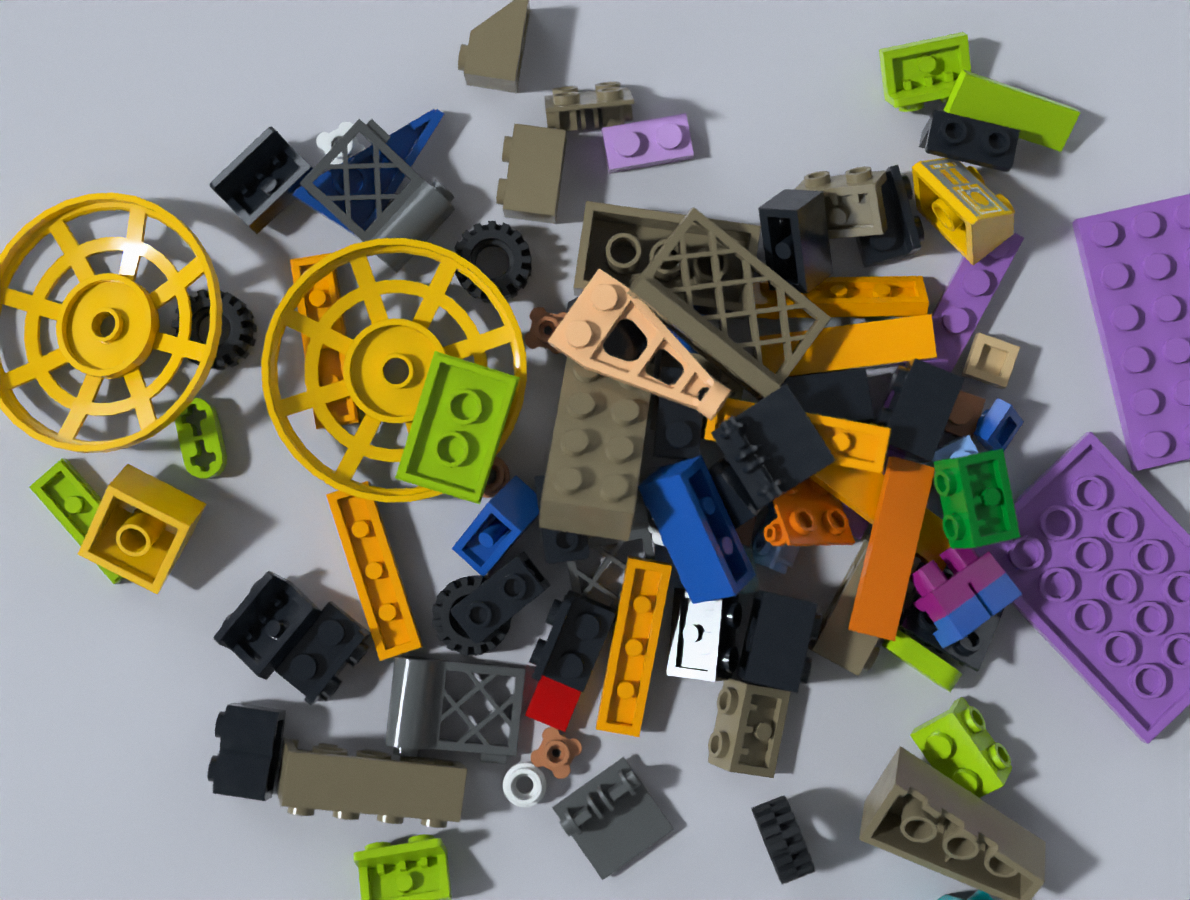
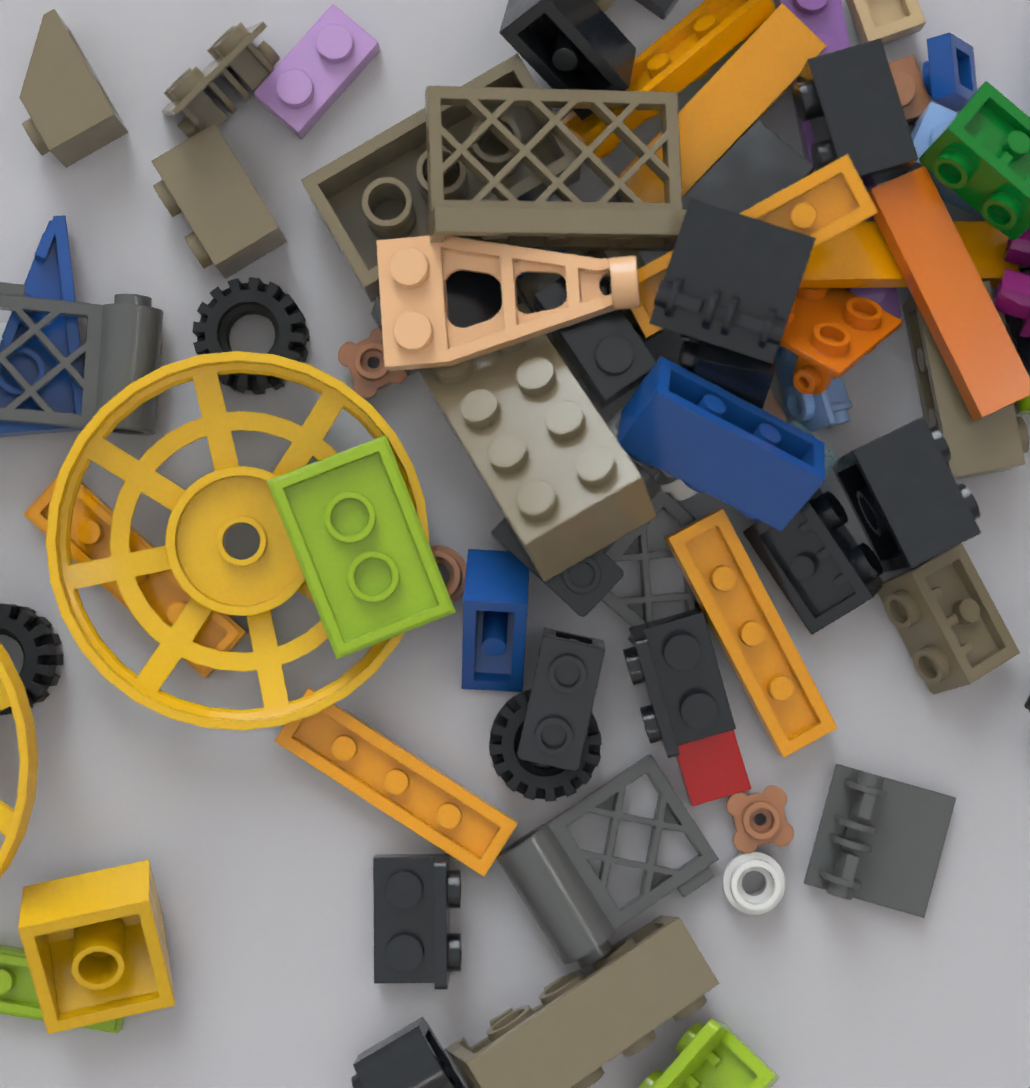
camera: 35 degrees left, 0 degrees up
lime beam [175,398,227,479] -> none
black bracket [213,571,322,680] -> none

